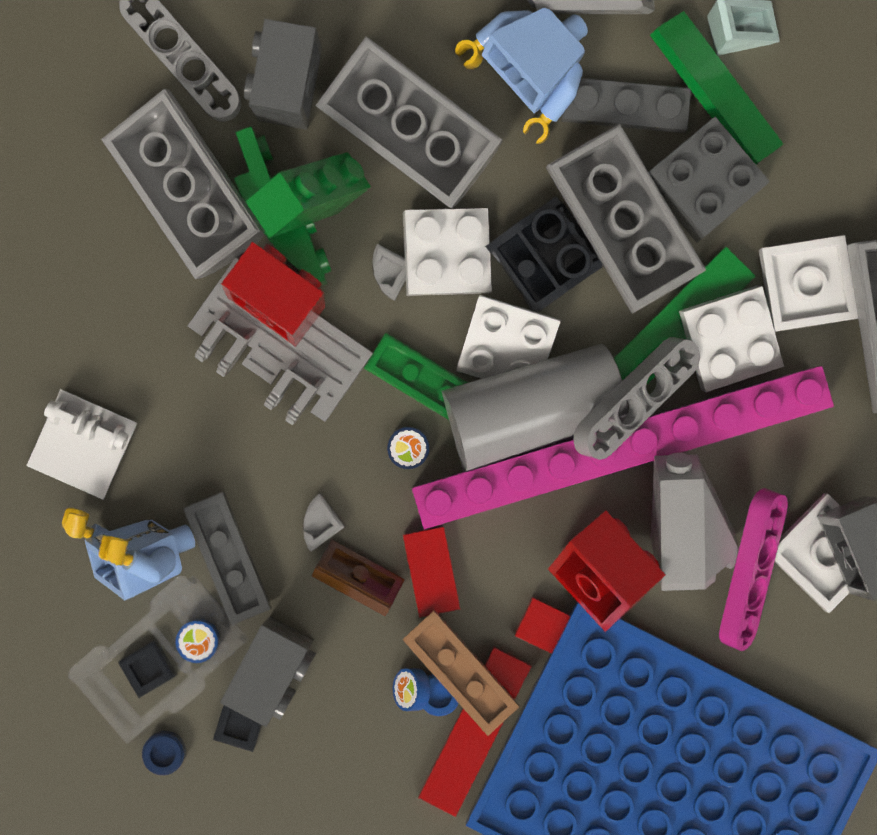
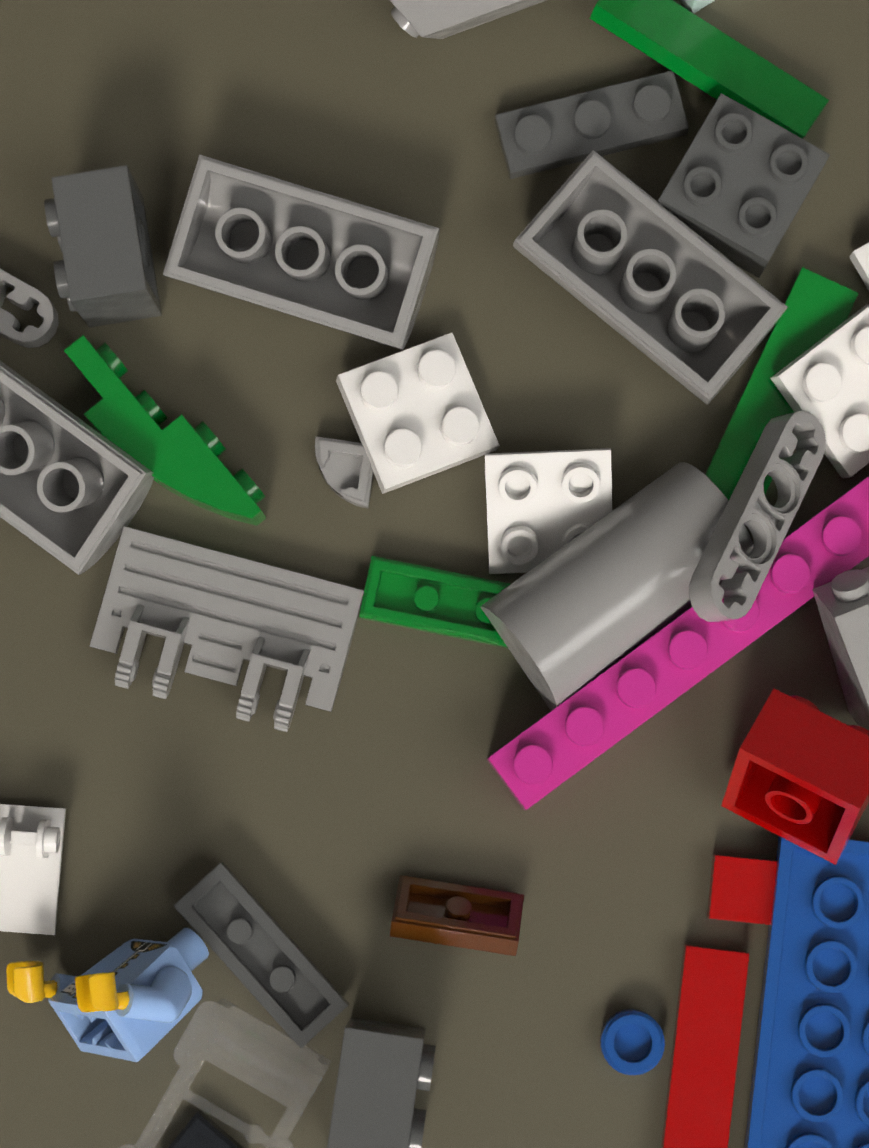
camera: 15 degrees left, 5 degrees down
tile [176,619,220,663] -> none
red brick [221,242,325,347] -> none
green brick [246,152,371,238] -> none
light grey tile [303,493,345,552] -> none
tile [387,427,429,469] -> none
tile [393,668,431,711] -> none
medium nougat plate [402,610,520,736] -> none
red tile [403,526,460,618] -> none
light blue torso [455,8,588,144] -> none
black slope [485,196,604,312] -> none

